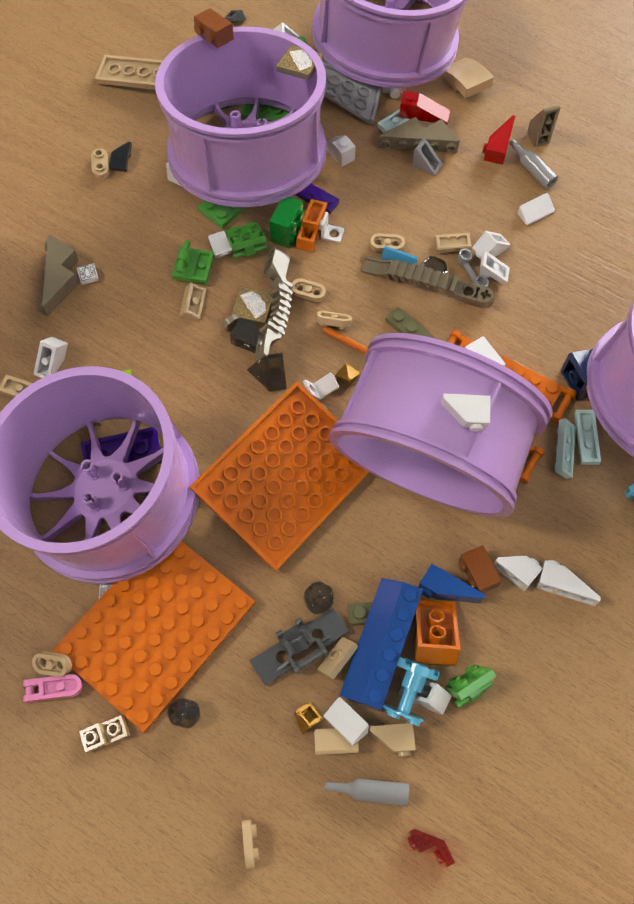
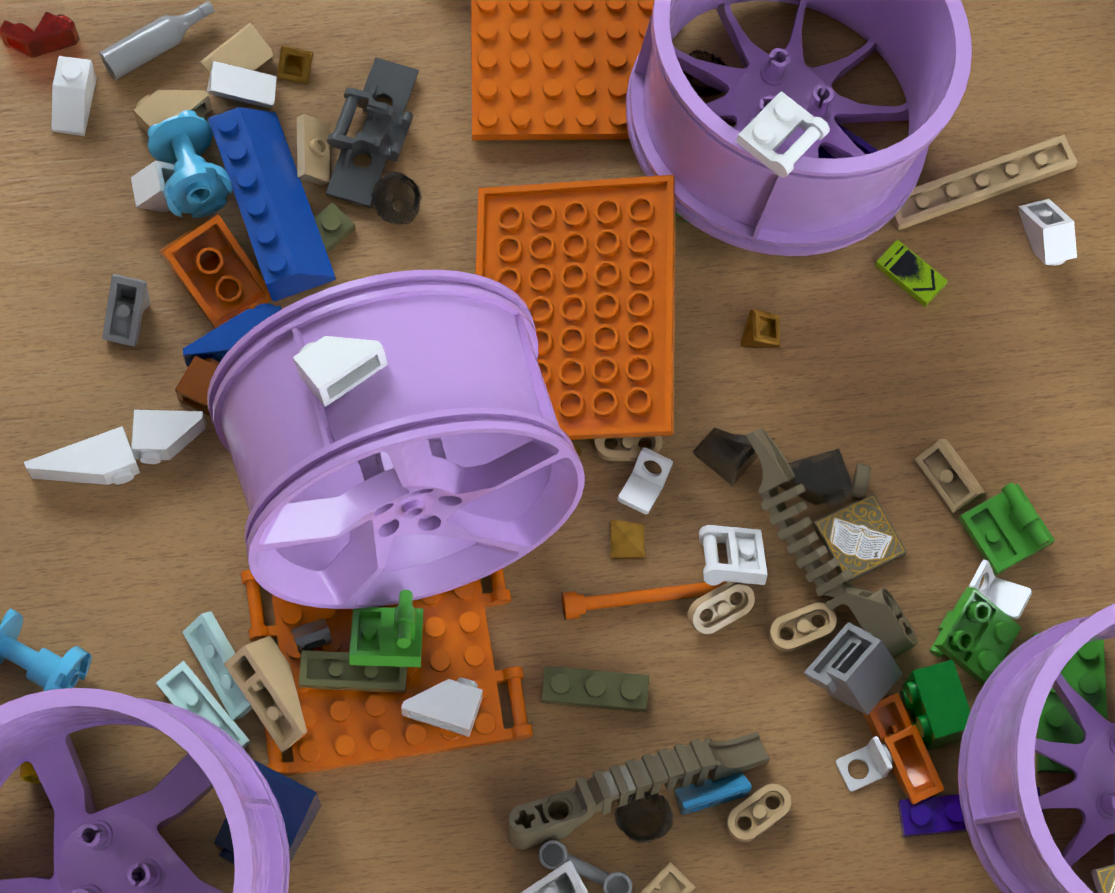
camera: 135 degrees right, 5 degrees up
bright green plate [444,664,497,709] -> none
none -> white slope [51,56,97,136]
none -> light grey slope [102,274,150,347]
none -> tan slope [224,635,307,752]
none -> white plate [699,525,768,585]
none -> white plate [735,91,830,178]
none -> pearl gold slope [741,309,781,348]
none -> light grey plate [804,622,903,715]

